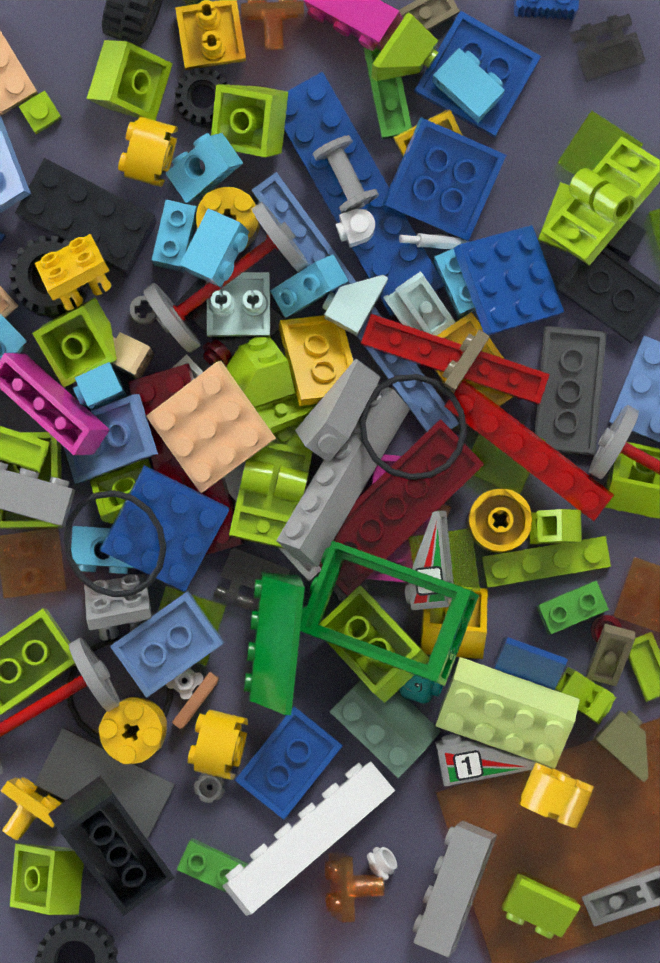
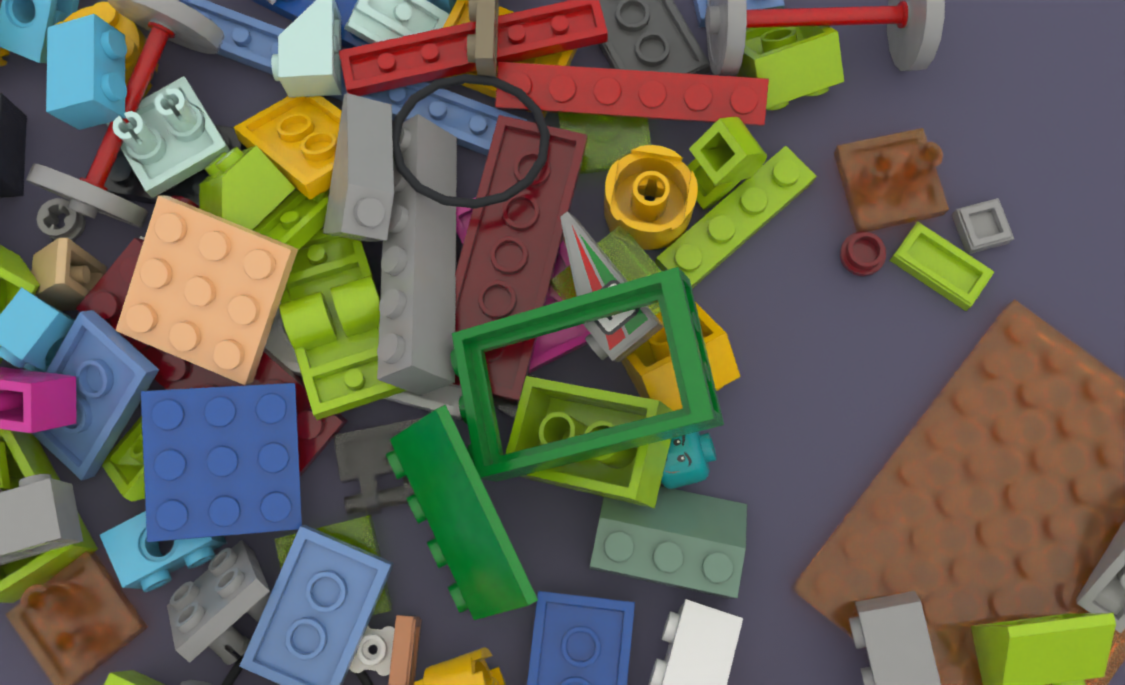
camera: 30 degrees left, 10 degrees down
black piece [63,490,167,597] -> none
medium azure brick [152,200,197,272] -> none
medium azure brick [270,254,348,318] -> none
yellowish green brick [435,657,580,768] -> none
slope [435,734,535,786] -> none
blue slope [493,637,568,690] -> none
yellow brick [519,762,594,828] -> none
bright green brick [536,581,609,635] -> none
lime brick [555,667,616,724] -> none
dark tan plate [586,624,635,686] -> none
olive slope [593,710,648,782] -> none

